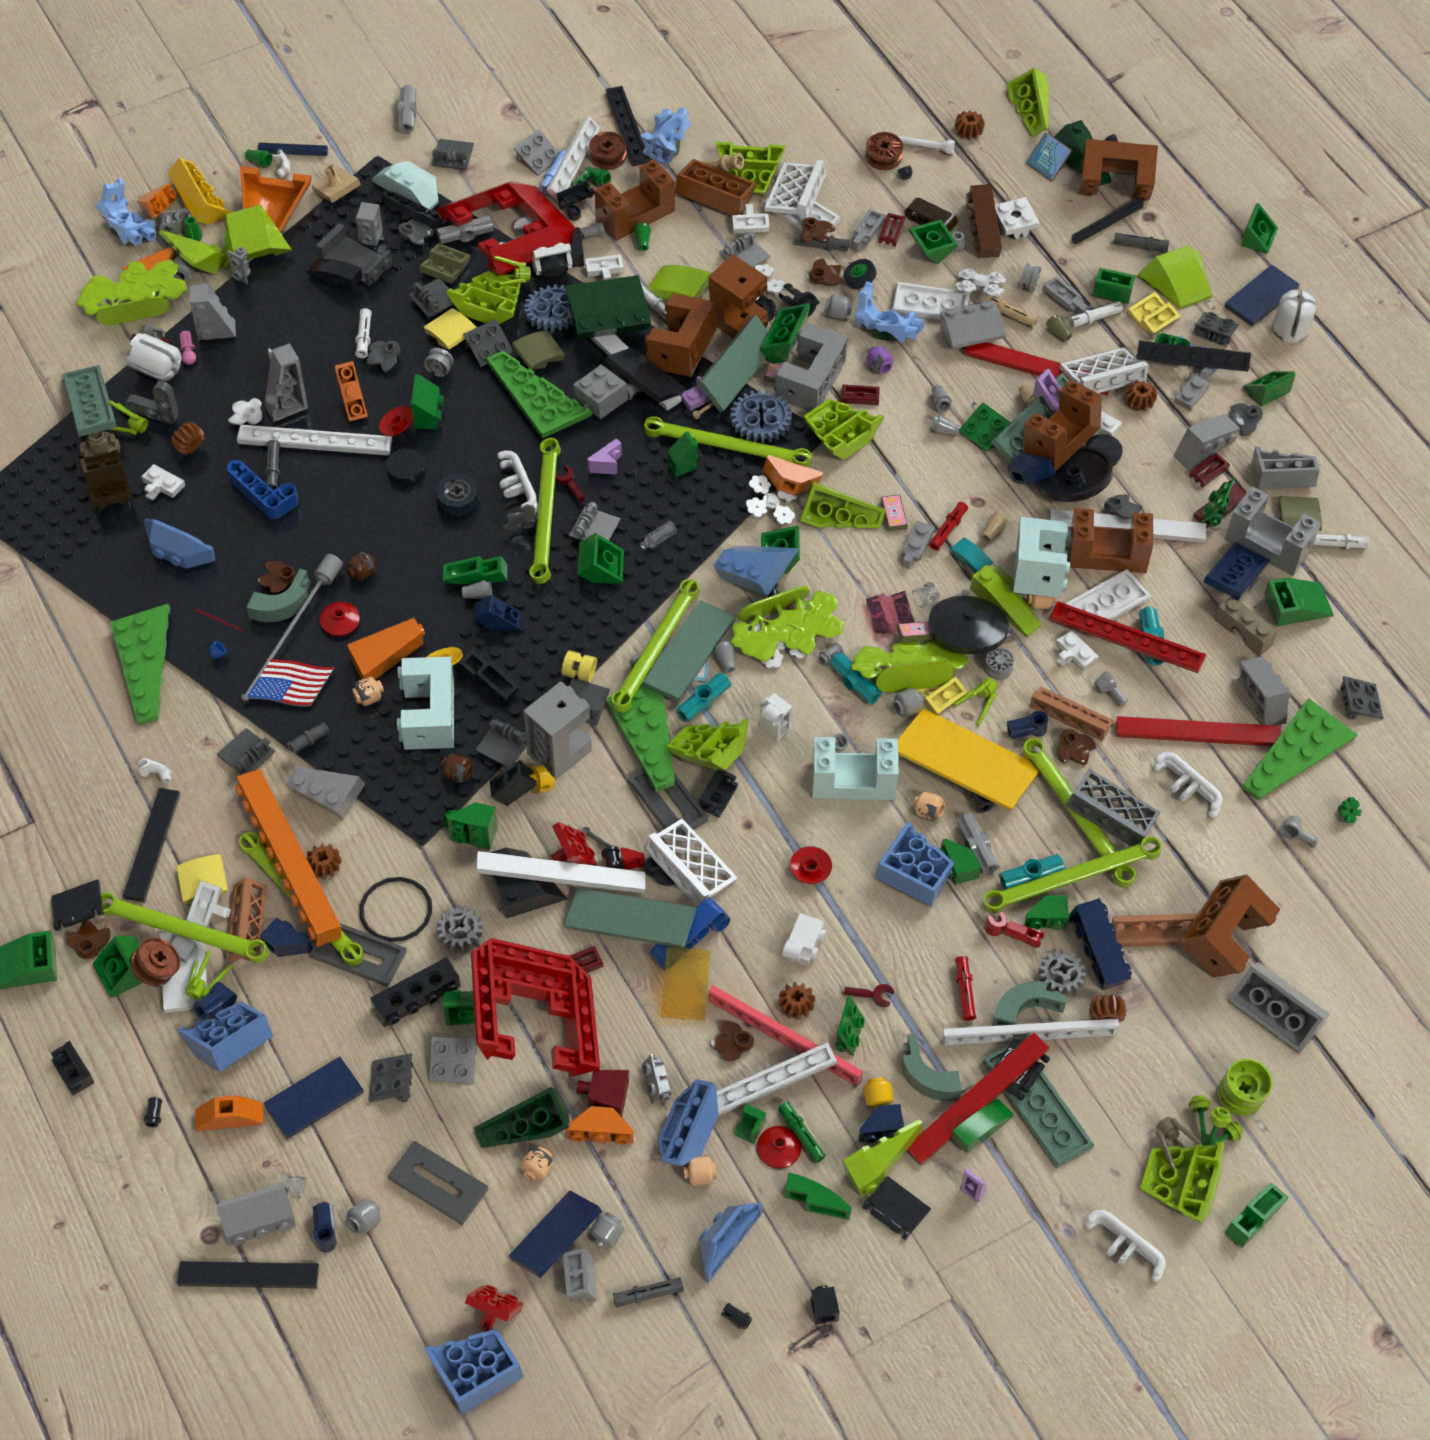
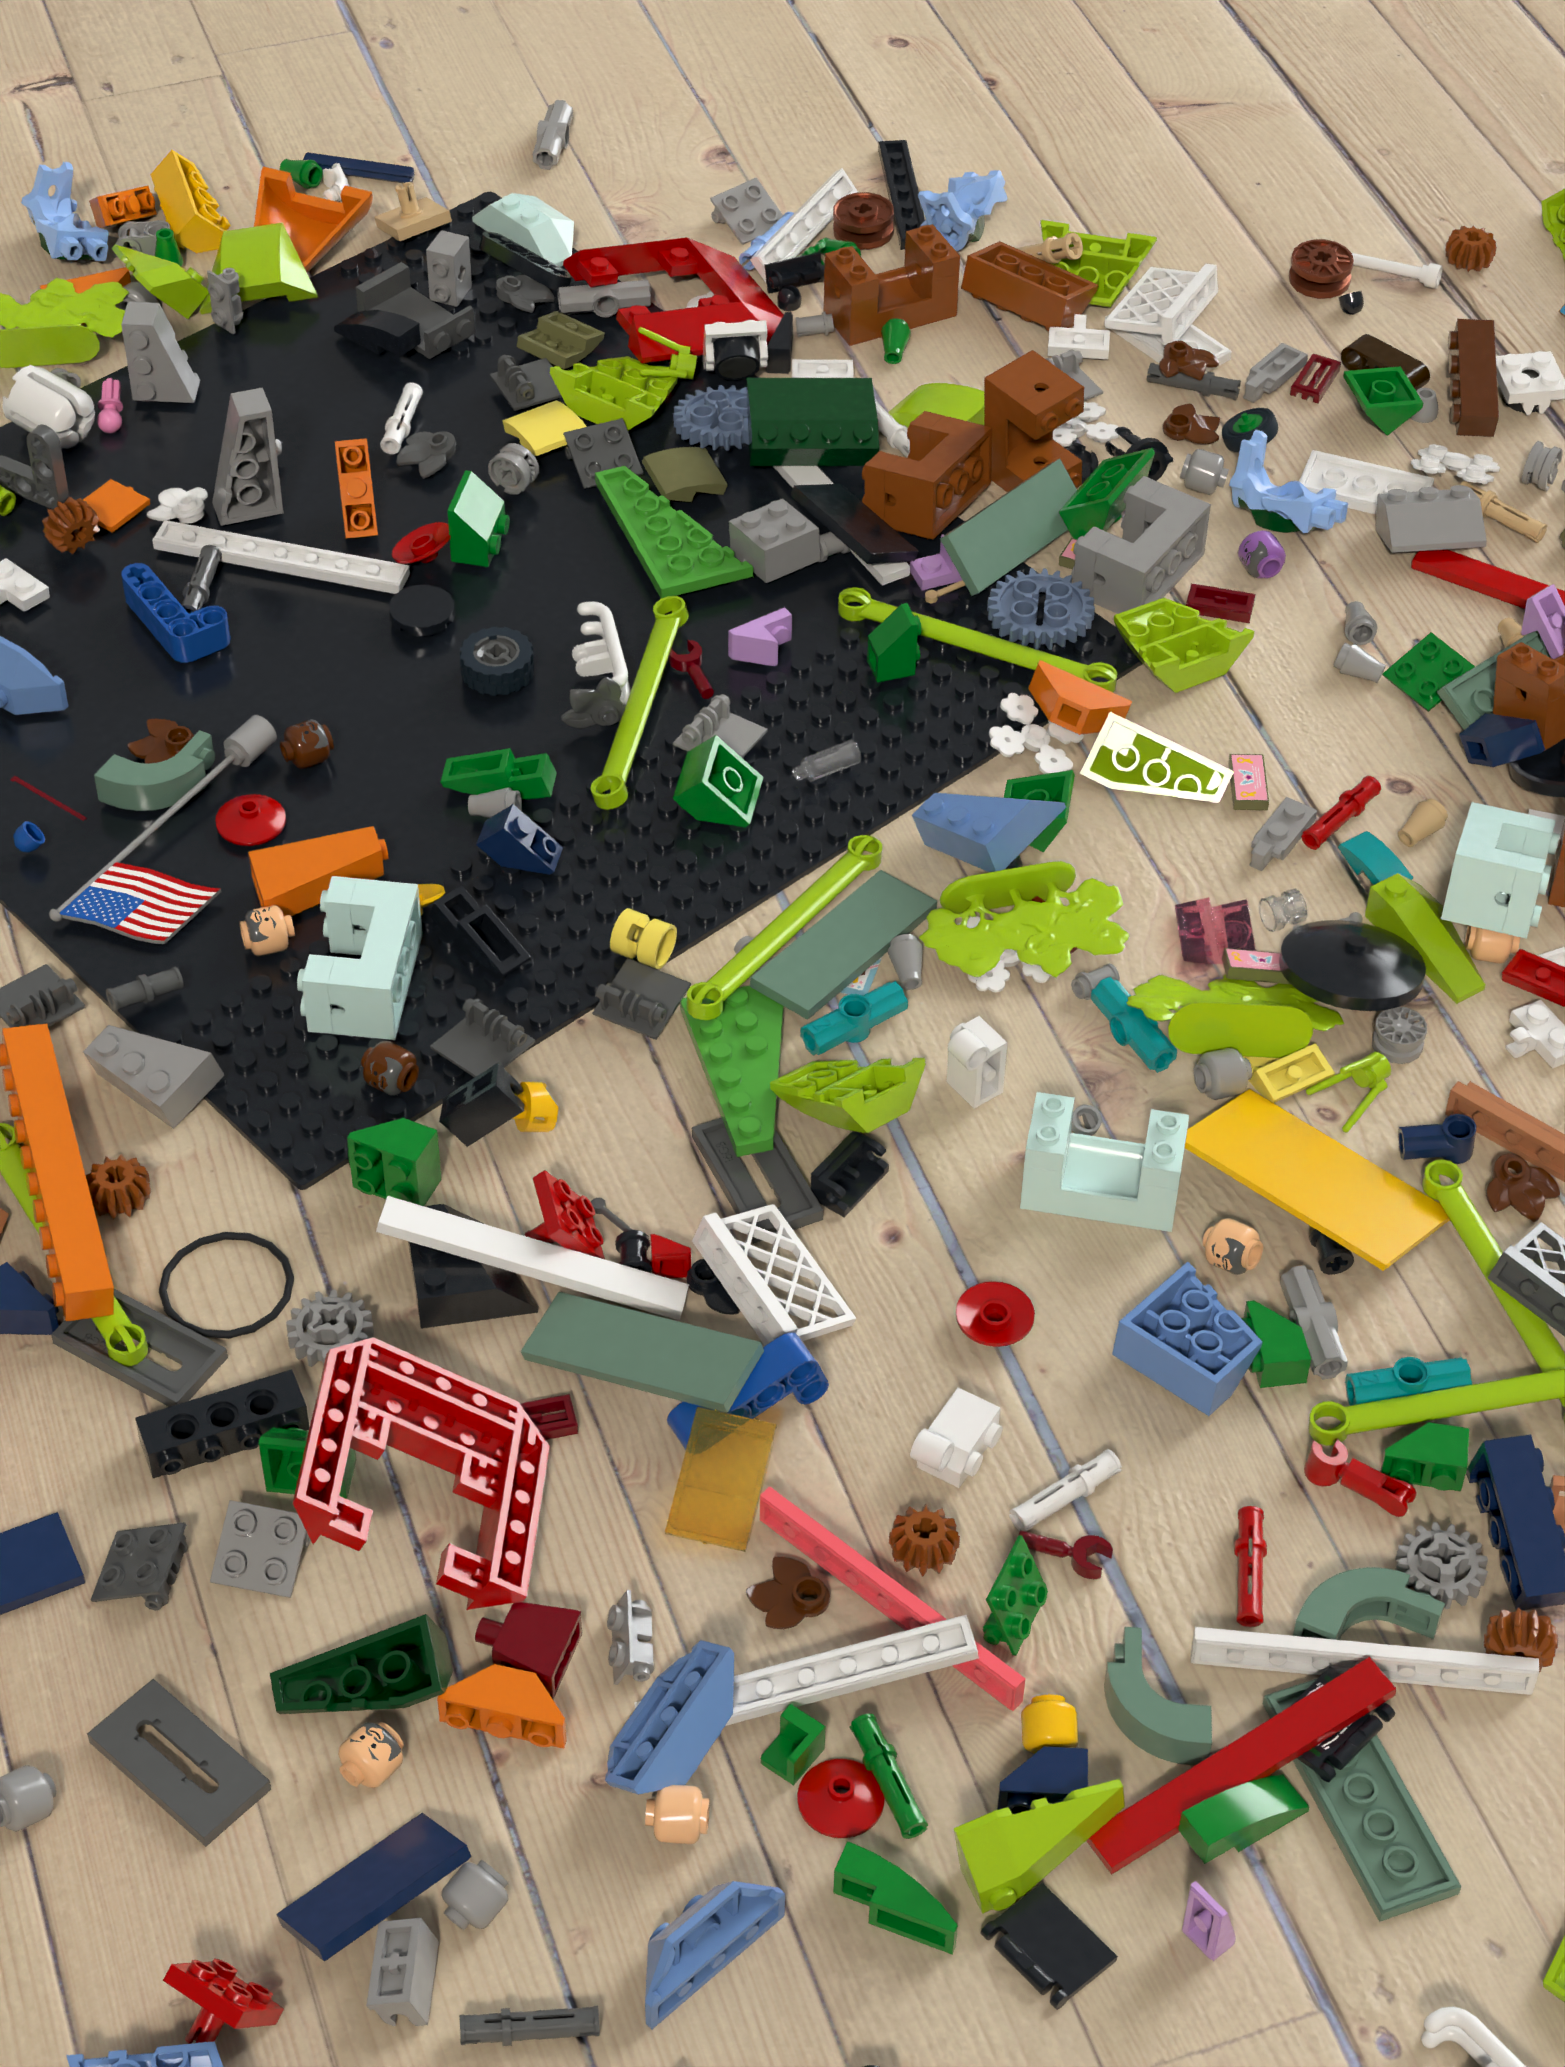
camera: 10 degrees right, 10 degrees down
dark grey hinge [432,139,474,169] -> none
light grey piece [524,682,592,780] -> none
none -> orange piece [83,479,151,533]
none -> white pin [1009,1449,1122,1531]

